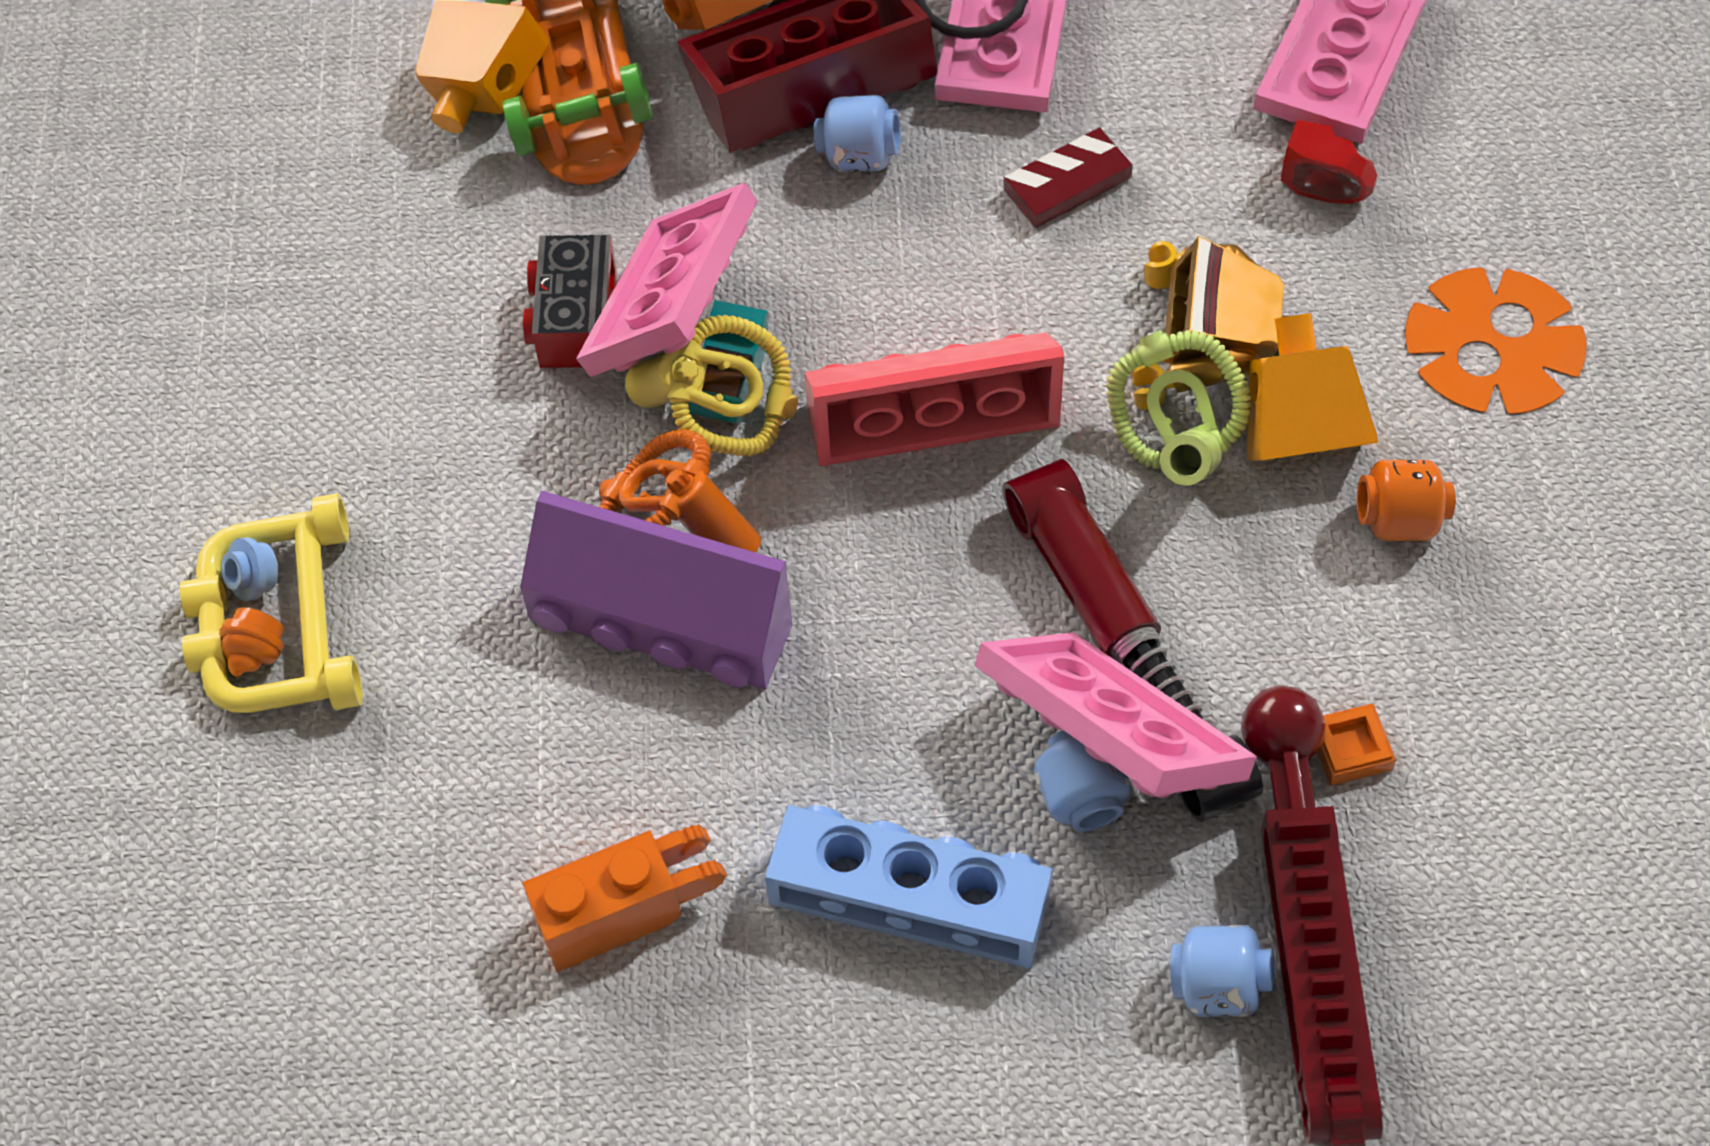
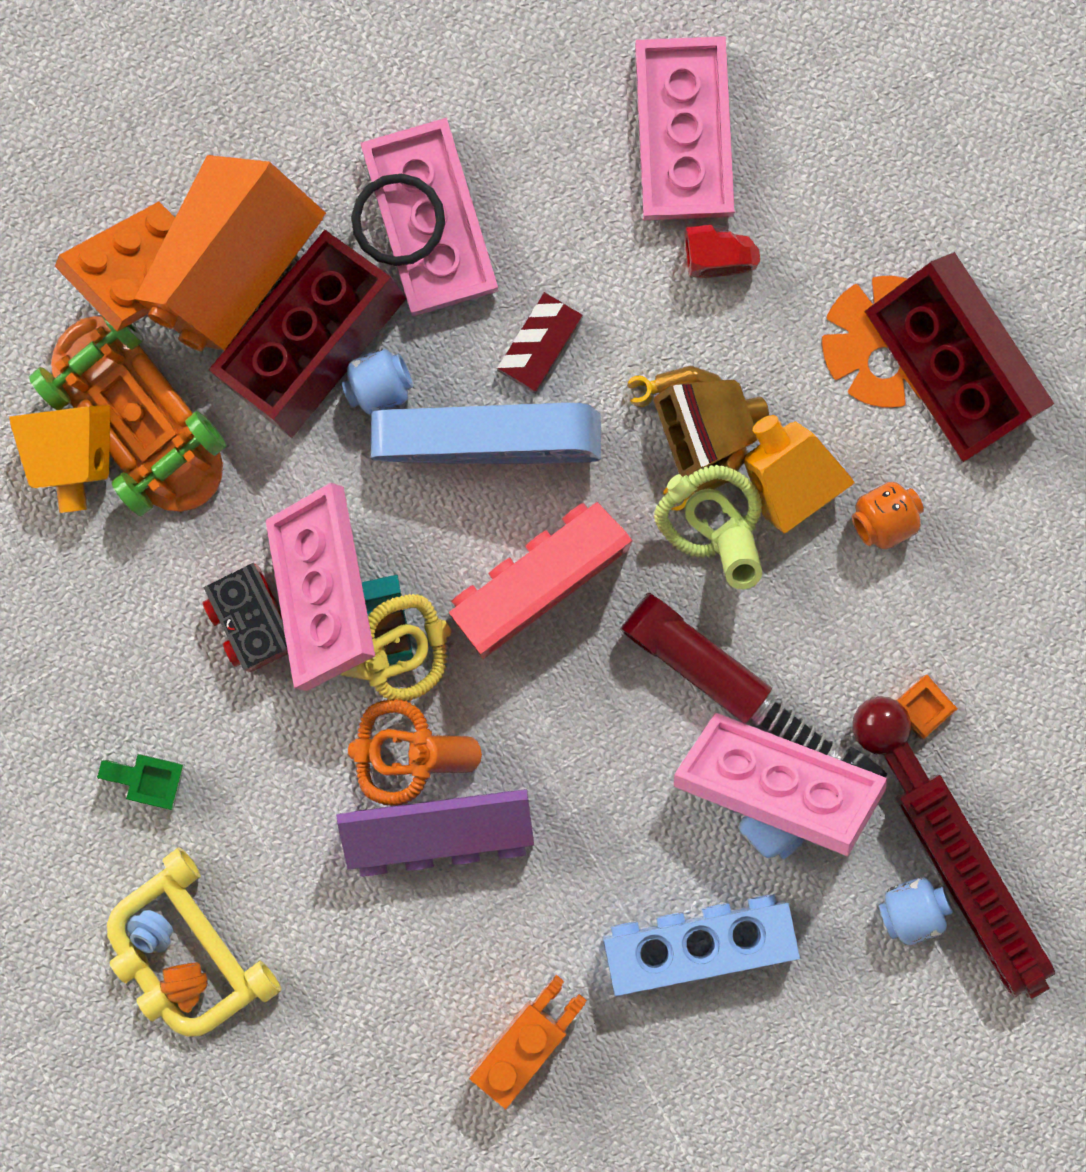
camera: 30 degrees left, 25 degrees up
none -> green plate [97,754,185,810]
none -> light blue beam [371,403,601,464]
none -> dark red slope [864,252,1055,462]

